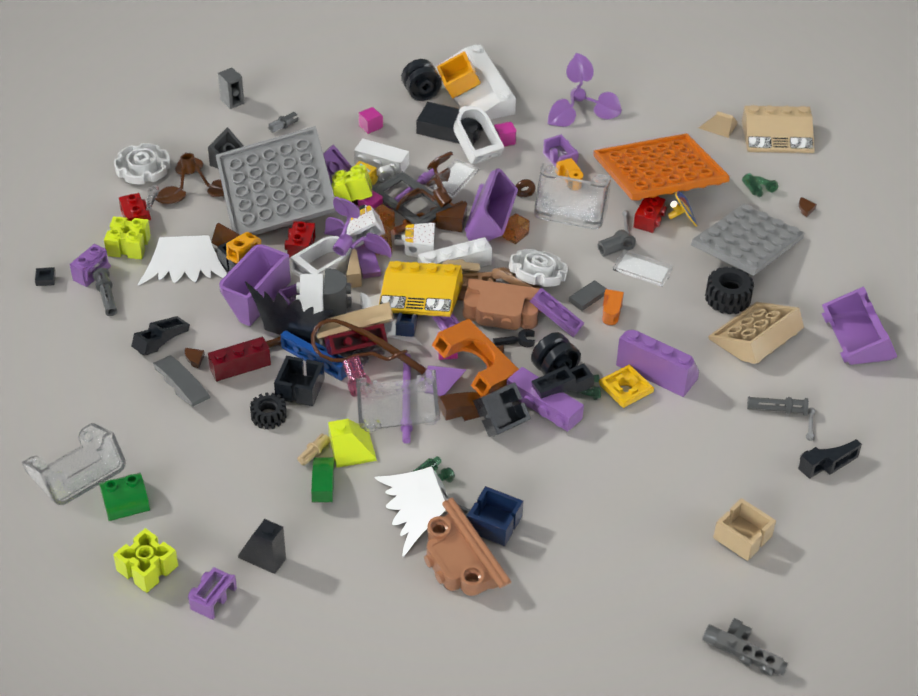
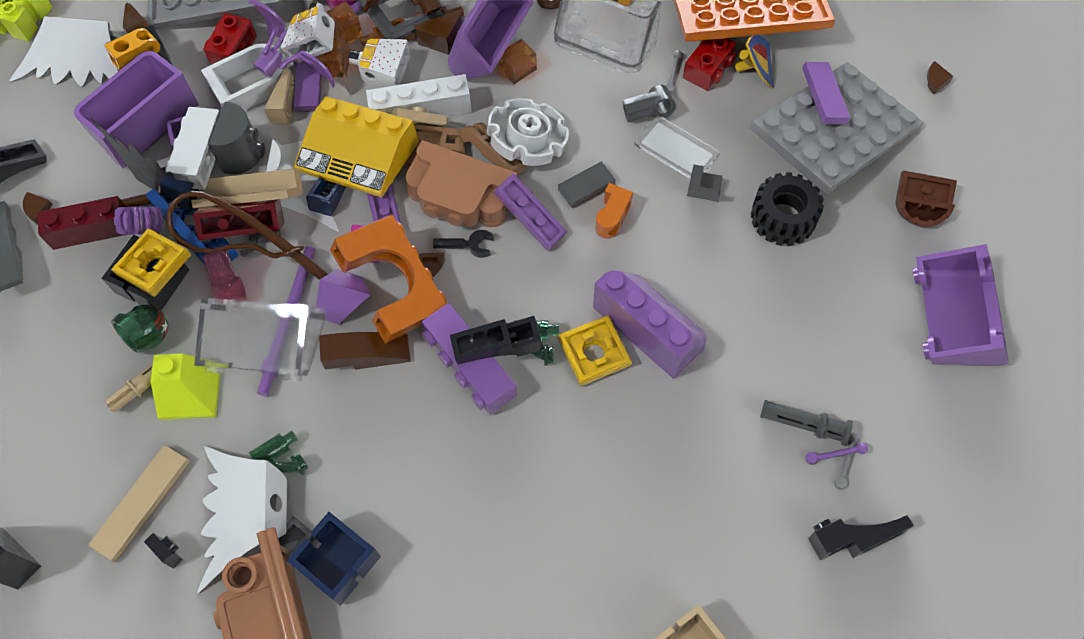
camera: 15 degrees right, 20 degrees up
black tyre [250,392,287,429] -> none
green slope [311,457,334,502] -> none
black piece [473,382,531,437] -> none
black wheel [531,332,581,375] -> none
tan slope [708,302,804,364] -> none
clear green plant [742,173,779,197] -> none
none -> tan tile [88,445,190,562]
none -> yellow piece [111,228,191,297]
none -> clear green helmet [111,304,168,353]
none -> medium lavender gear [114,207,163,235]
none -> black plate [143,533,182,569]
none -> dark grey panel [687,164,723,202]
none -> medium lavender tile [802,62,850,124]
none -> medium lavender hinge [806,443,868,465]
none -> copper slope [895,171,957,227]

